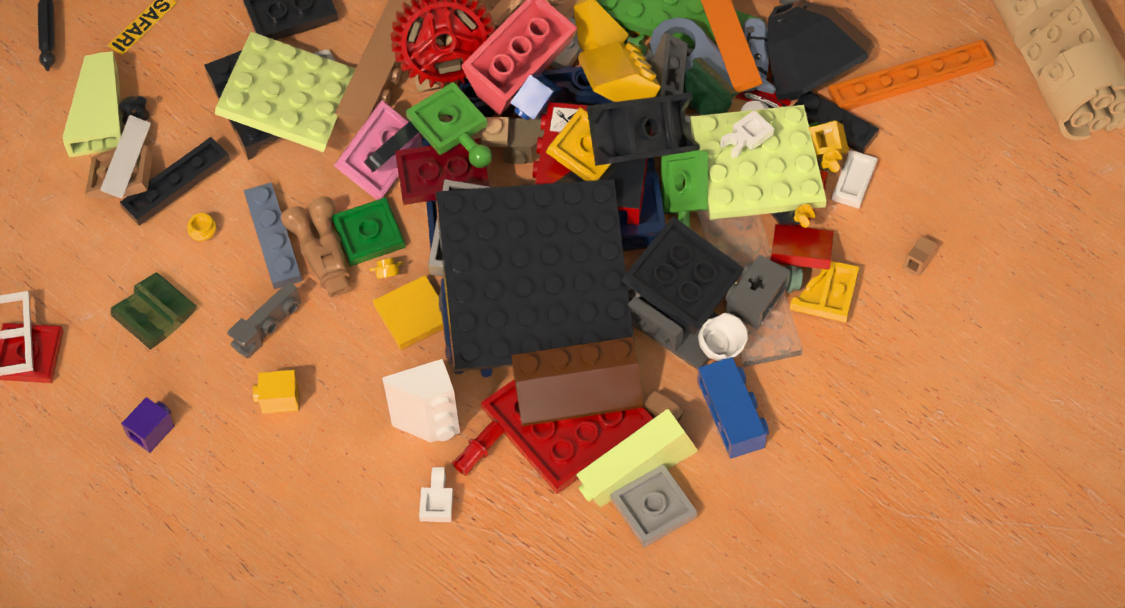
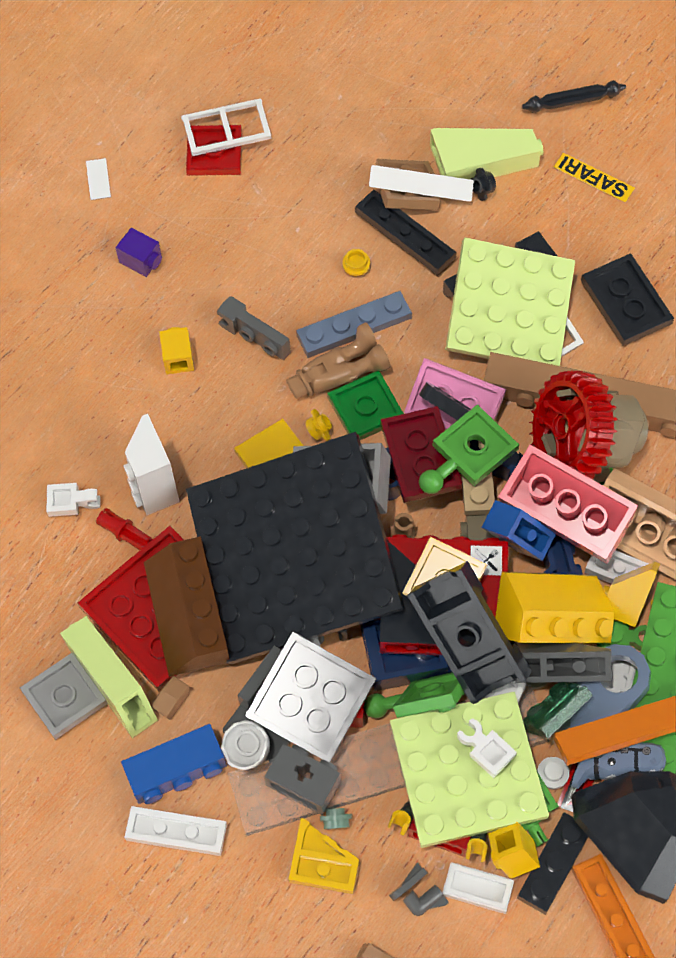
camera: 85 degrees right, 5 degrees up
clear green slope [111,272,196,350] -> none
red tile [770,224,834,270] -> none
none -> white sticker [86,158,111,200]
none -> white plate [124,806,227,856]
none -> dark grey piece [389,862,449,916]

